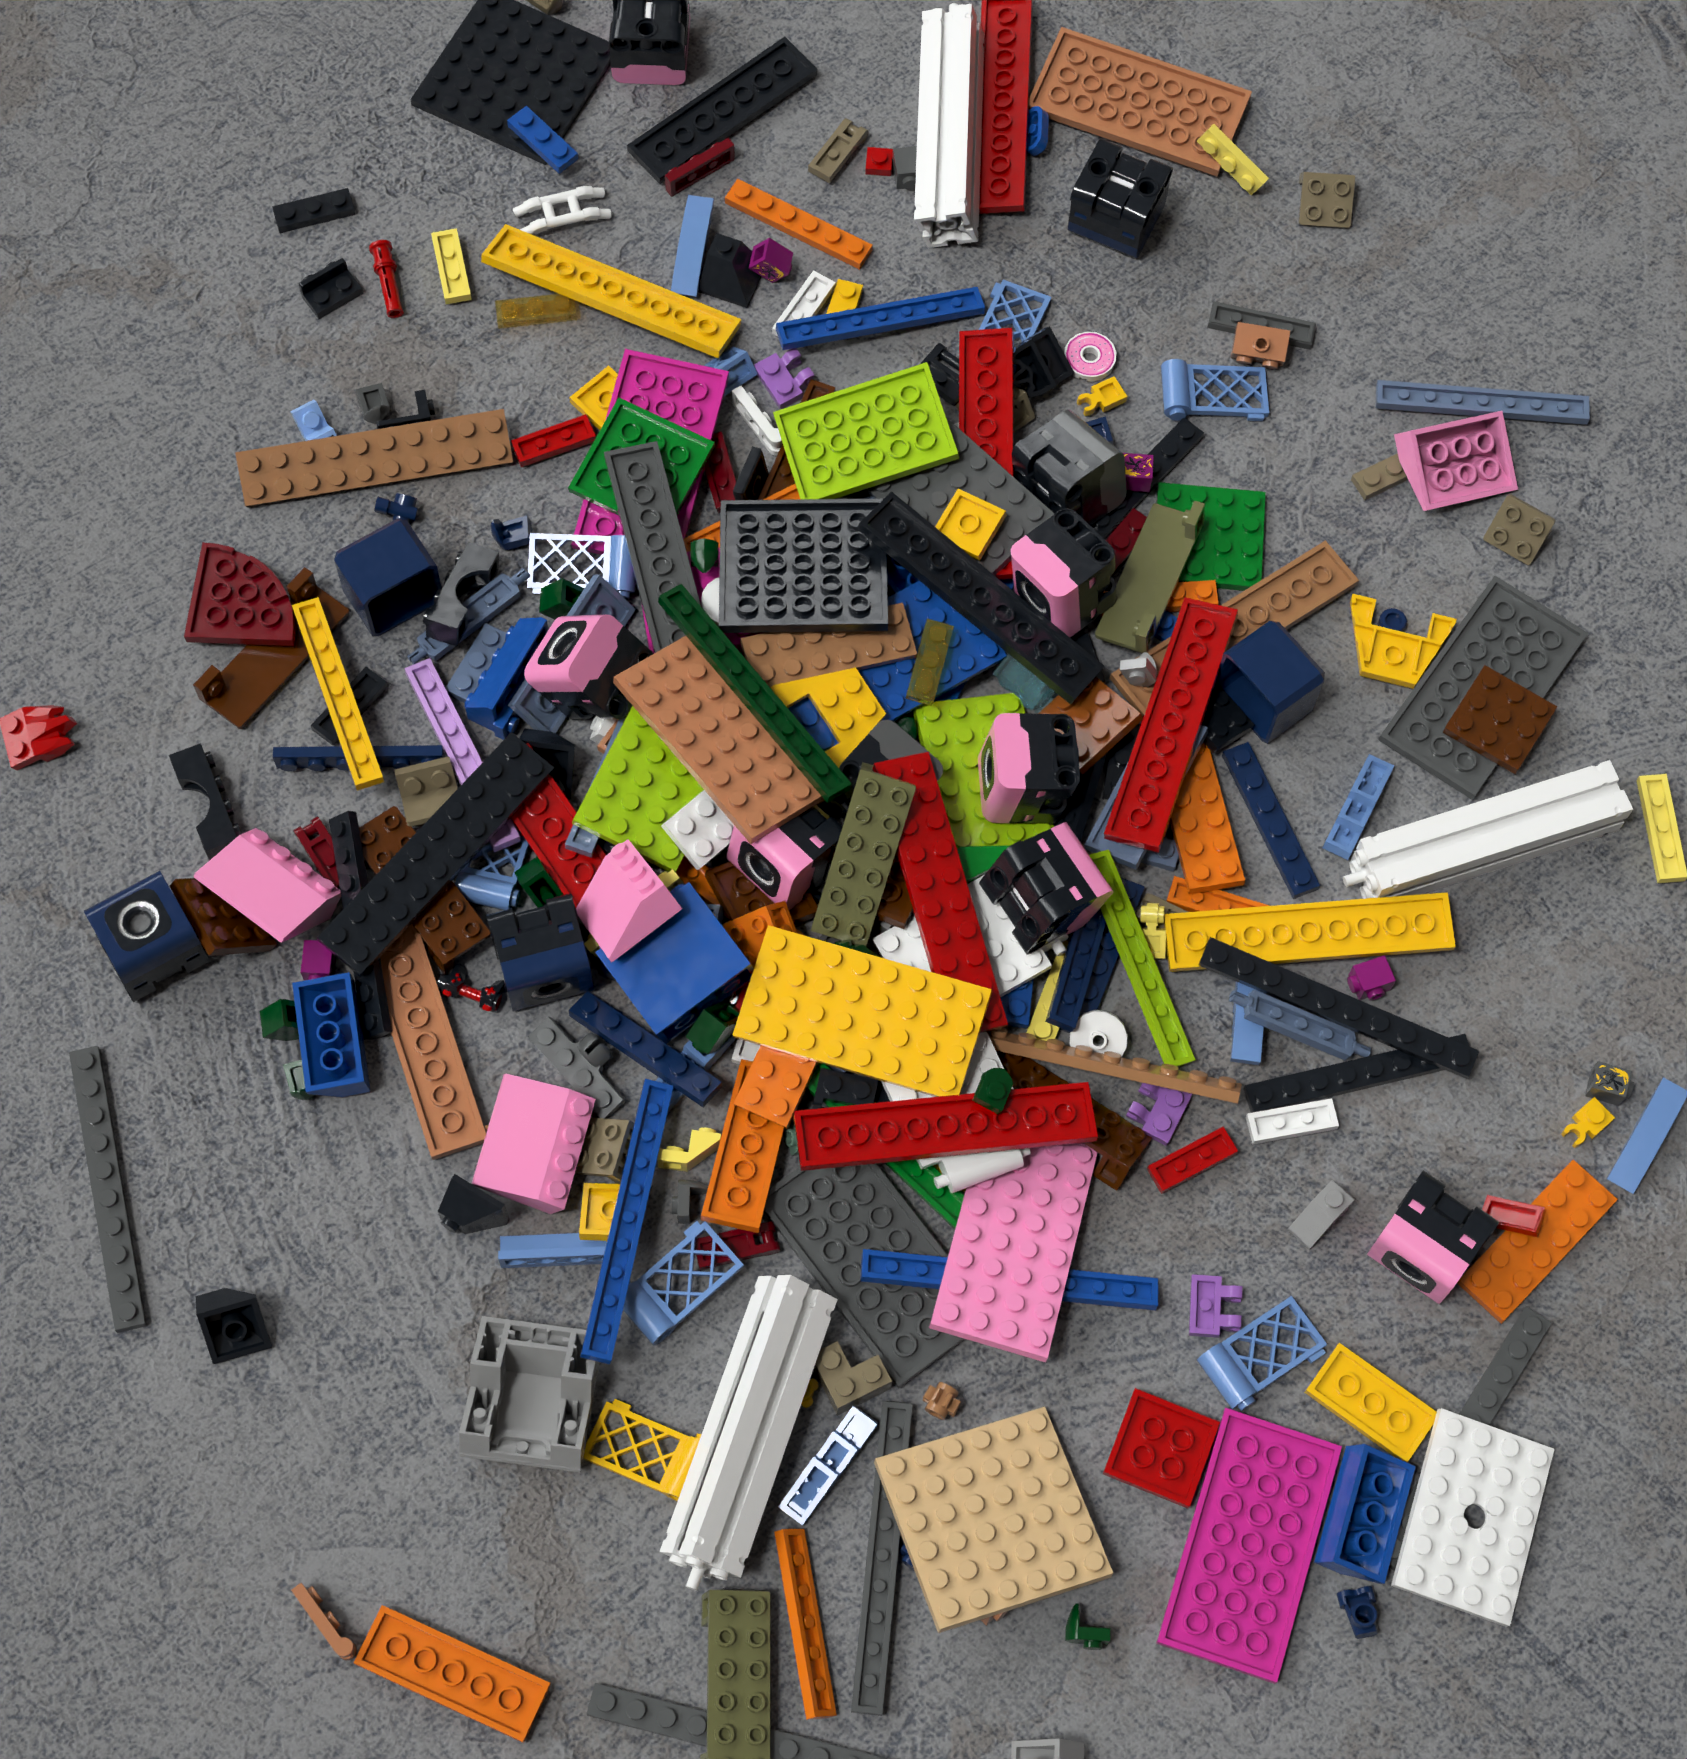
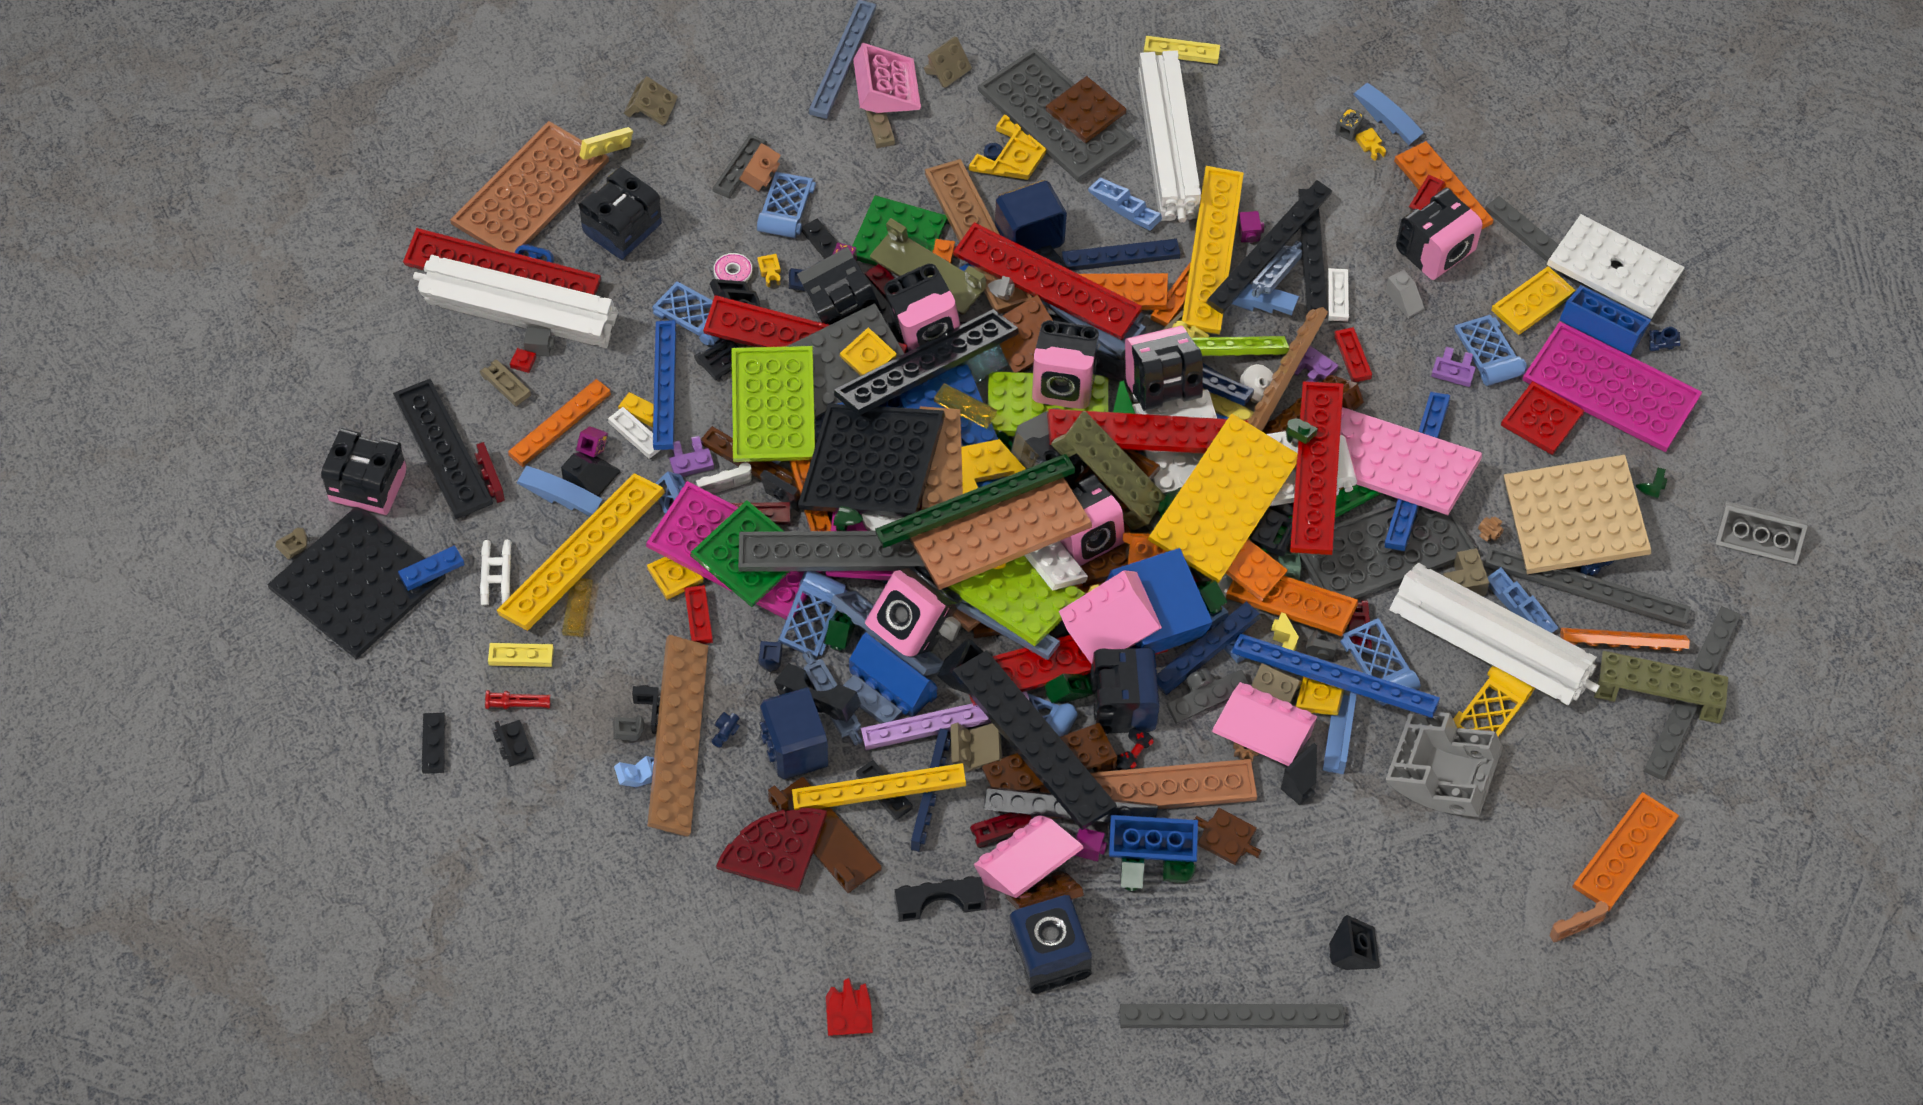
camera: 75 degrees left, 10 degrees down
none -> reddish brown plate [1194,808,1262,866]

